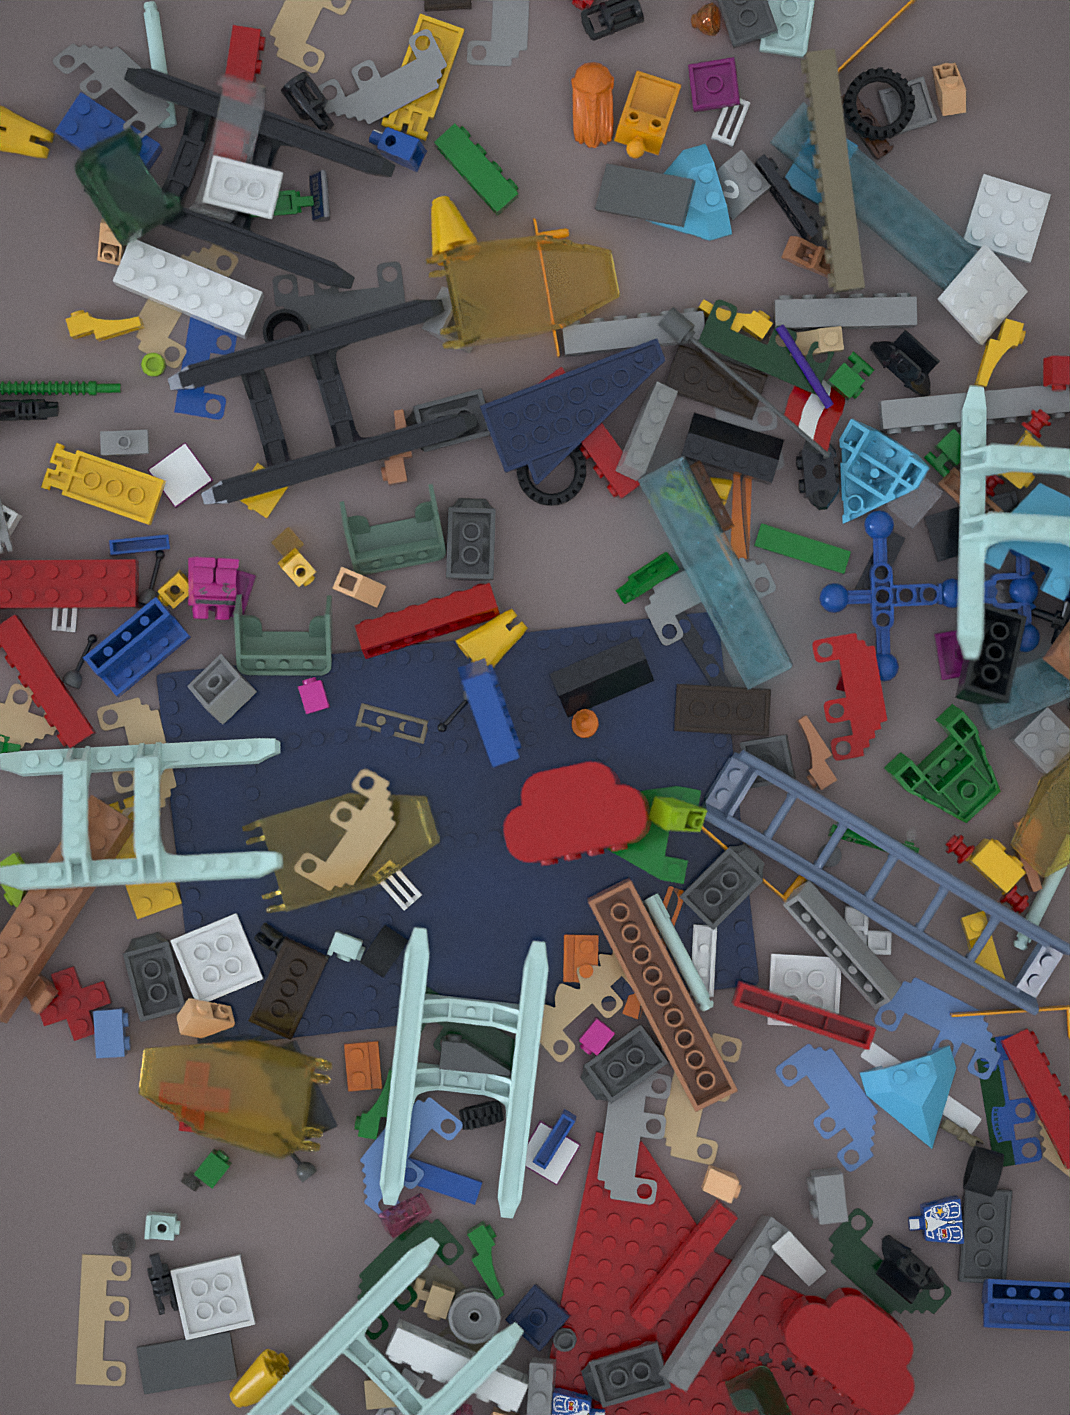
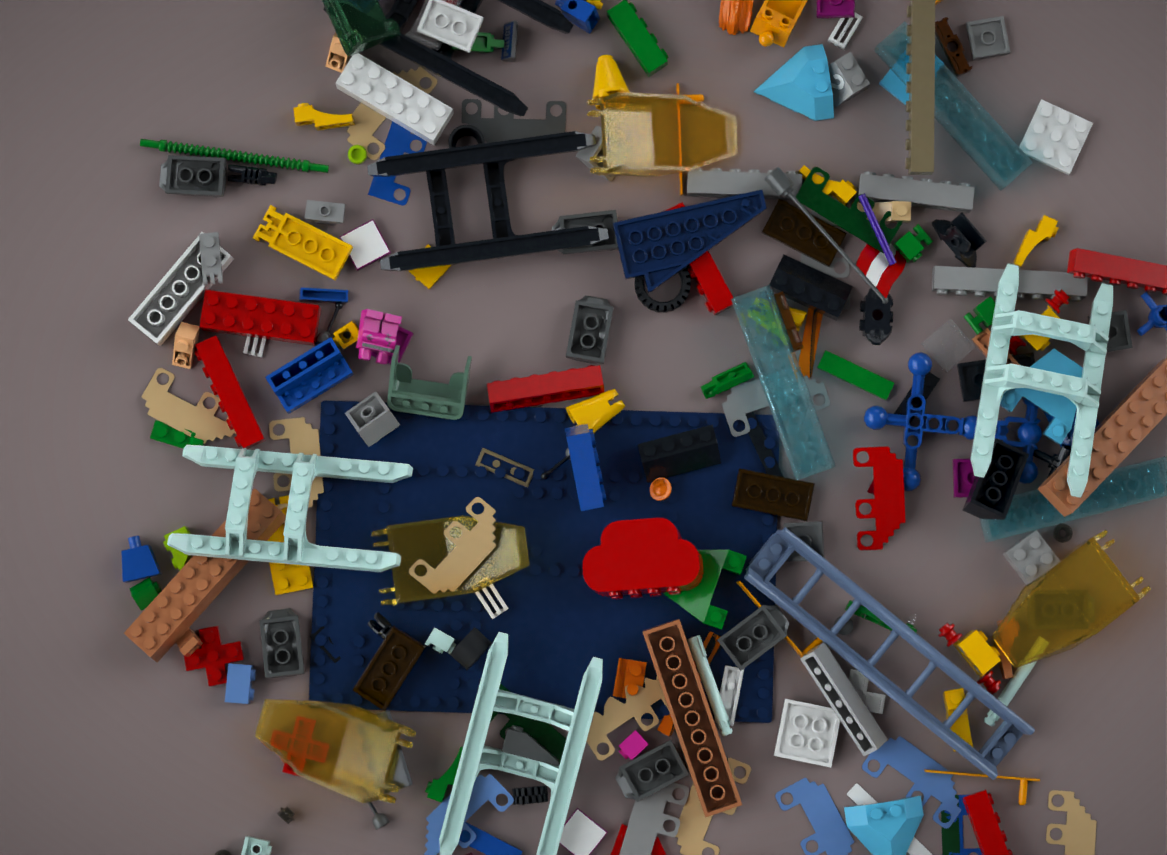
camera: 10 degrees right, 5 degrees down
hinge [61,634,97,690] -> none
white plate [170,913,264,1002] -> none
light nougat slope [176,998,235,1038] -> none
green brick [194,1149,232,1189] -> none
clear yellow tile [271,527,304,557] -> none
yellow brick [278,548,316,587] -> none
dark pink brick [298,677,330,714] -> none
light nougat slope [332,567,386,608] -> none
sand green windscreen [340,484,446,575] -> none
orange plate [344,1041,383,1092] -> none
nougat slope [381,409,413,486] -> none
blue piece [533,1109,577,1170] -> none
dark grey tile [595,164,696,227] -> none
light grey brick [615,381,678,481] -> none
lime slope [649,797,707,832] -> none
red brick [731,980,876,1050] -> none
black plate [754,154,819,242] -> none
nougat slope [781,236,831,278] -> none
nougat slope [796,715,837,790] -> none
medium azure wedge [839,419,930,524] -> none
black tyre [843,67,915,141] -> none
green wedge [884,704,1001,823] -> none
light nougat slope [932,63,966,116] -> none
white plate [938,245,1028,345] -> none

